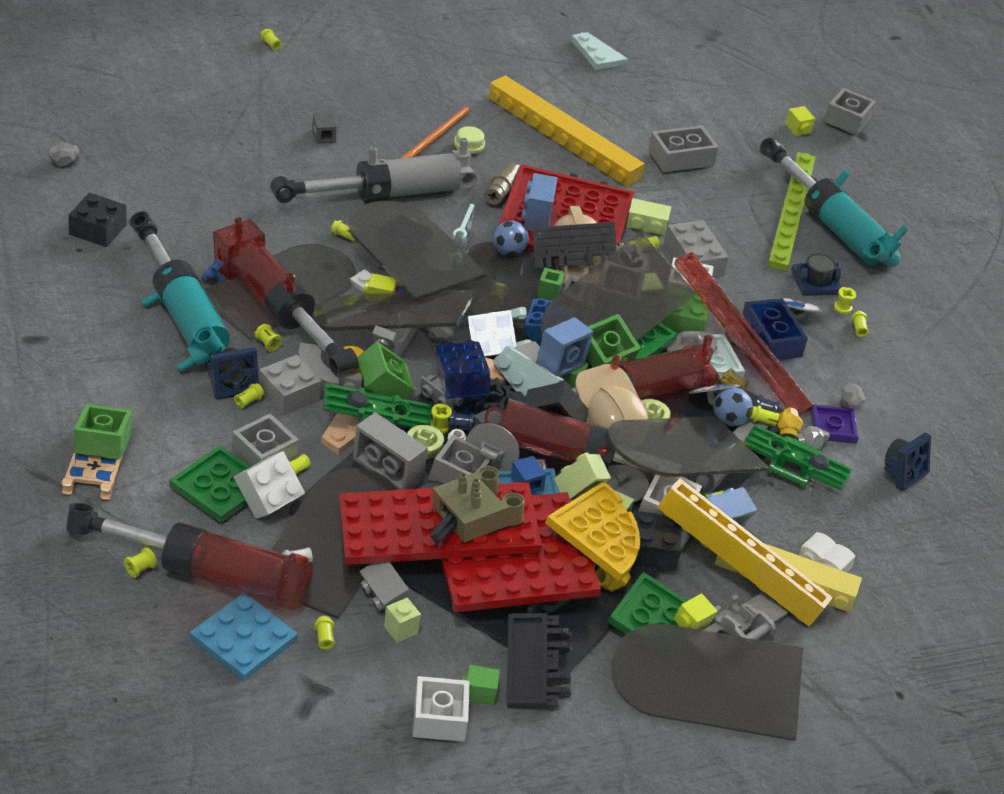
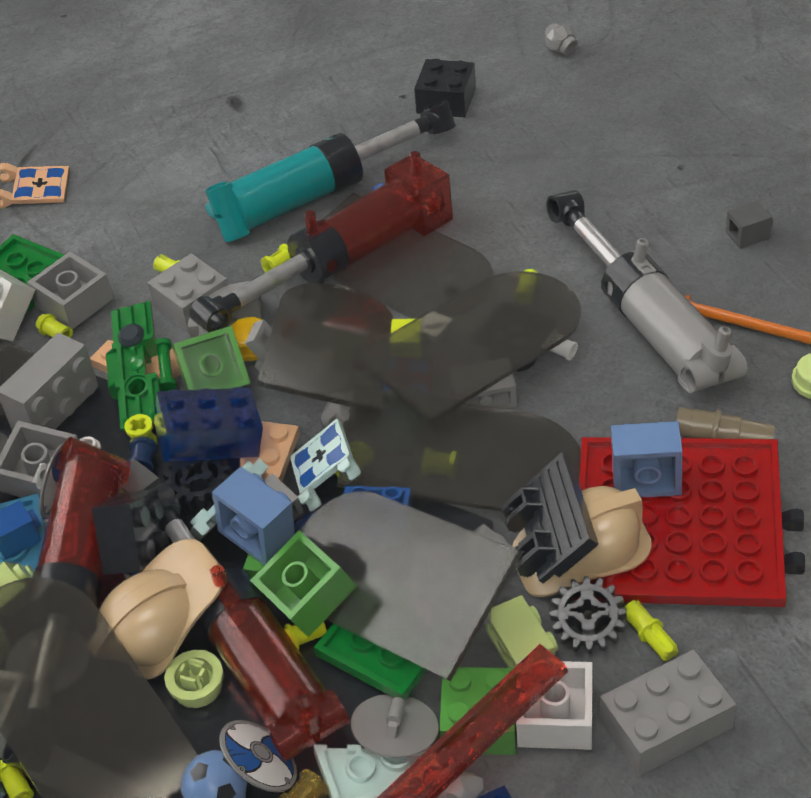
camera: 95 degrees right, 5 degrees up
bright green brick [74,404,132,459] -> none
dark blue piece [207,347,259,399] -> none
yellowish green piece [407,425,444,459] -> none
light aqua flag [451,204,474,269] -> none
medium blue piece [493,221,529,257] -> none
bright green brick [537,268,565,305] -> none
yellowish green brick [626,198,671,236] -> none

